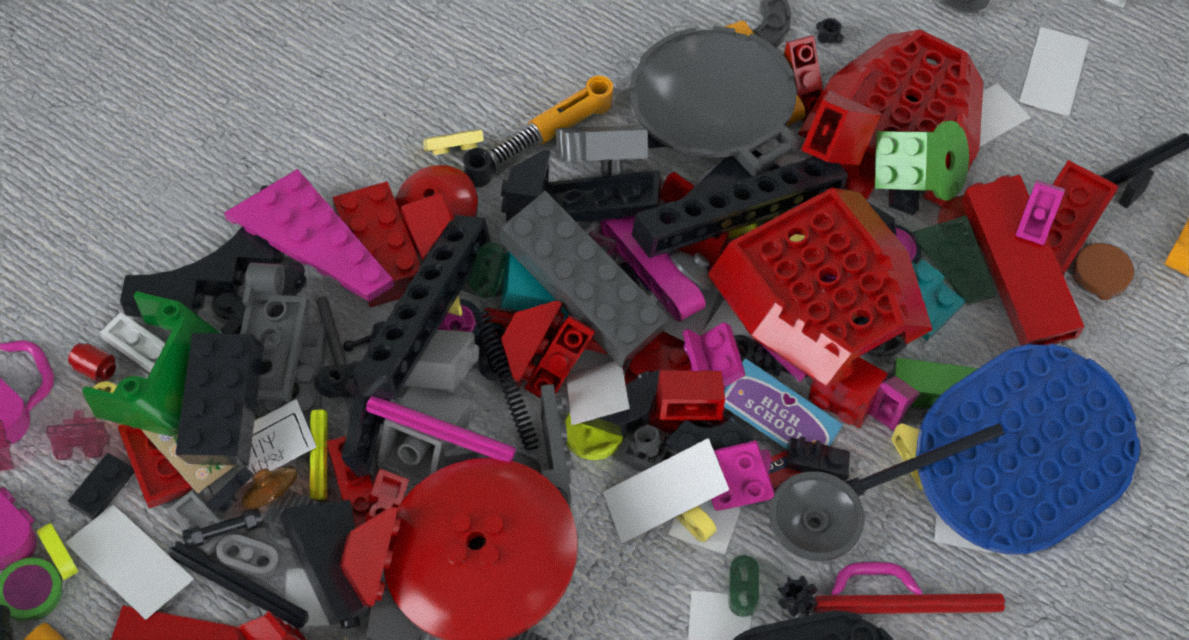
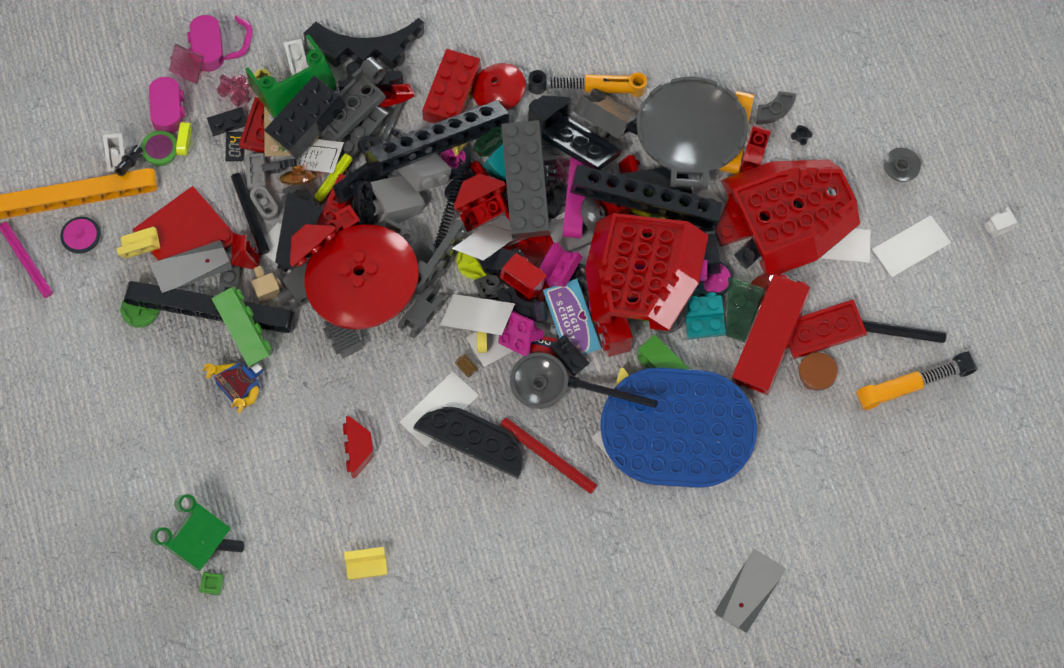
camera: 40 degrees right, 10 degrees up
white sticker [65,504,194,619] -> none
red brick [68,343,116,383] -> none
black bar [182,508,263,549] -> none
dark pink wing [224,169,394,302] -> none
dark pink axle [366,396,516,462] -> none
red slope [400,192,455,260] -> none
light yellow plate [423,129,484,155] -> none
clear green beam [728,555,759,617] -> none
black gear [777,575,819,618] -> none
red slope [801,91,882,165] -> none
dark pink animal [831,562,922,595] -> none
dark pink slope [870,376,920,431] -> none
bright green piece [875,121,969,200] -> none
dark pink slope [1016,179,1065,245] -> none
black piece [1118,167,1155,209] -> none
none -> black sticker [225,132,244,162]
none -> black beam [353,180,374,226]
none -> red slope [378,84,415,107]
none -> dark grey piece [398,284,448,339]
none -> pearl gold piece [455,354,478,377]

